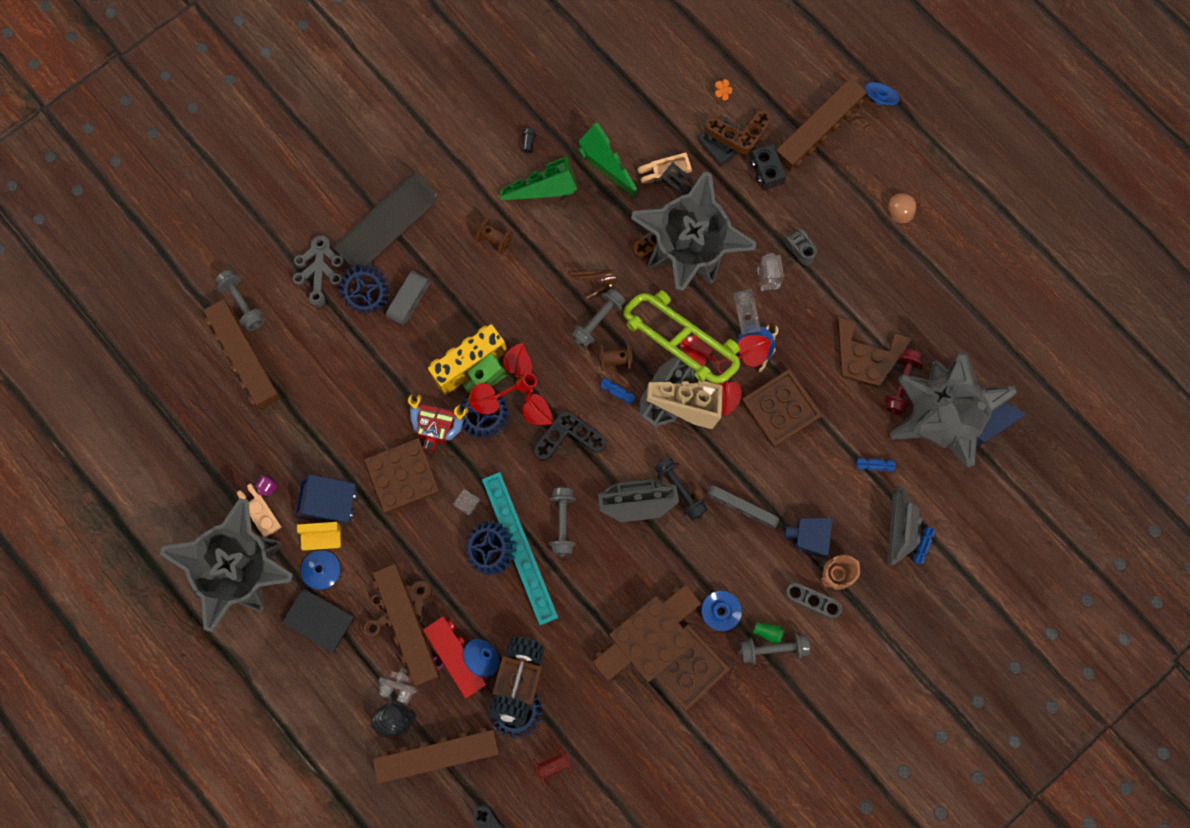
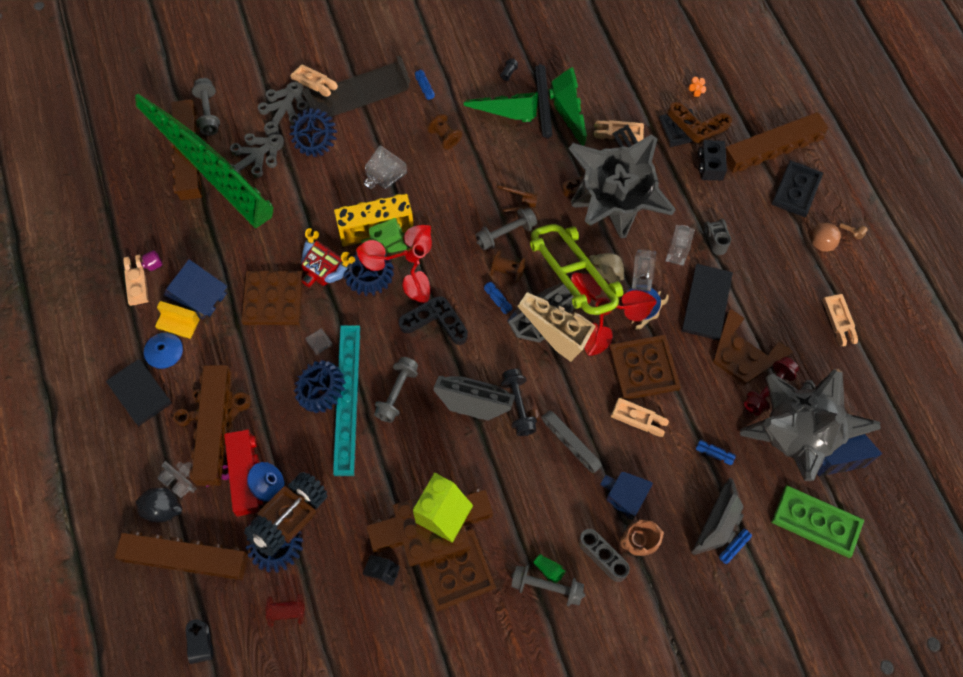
camera: 20 degrees right, 10 degrees down
dark grey piece [160,498,293,632] -> none
dark grey beam [386,271,430,326] -> none
blue dish [702,591,742,631] -> none
blue dish [865,82,900,105] -> none
none -> green wedge [135,94,273,229]
none -> dark grey plant [230,133,284,178]
none -> light nougat hinge [291,65,337,97]
none -> black bracket [362,555,400,586]
none -> clear torso [364,145,407,189]
none -> lime slope [413,473,473,543]
none -> blue axle [415,70,435,100]
none -> black axle [535,64,553,139]
none -> dark tan hair [589,253,624,283]
none -> light nougat hinge [611,398,669,437]
none -> black tile [682,264,733,341]
none -> black tile [771,160,824,218]
none -> bright green tile [771,485,864,558]
none -> light nougat hinge [822,294,858,347]
none -> medium nougat hand [840,223,868,239]

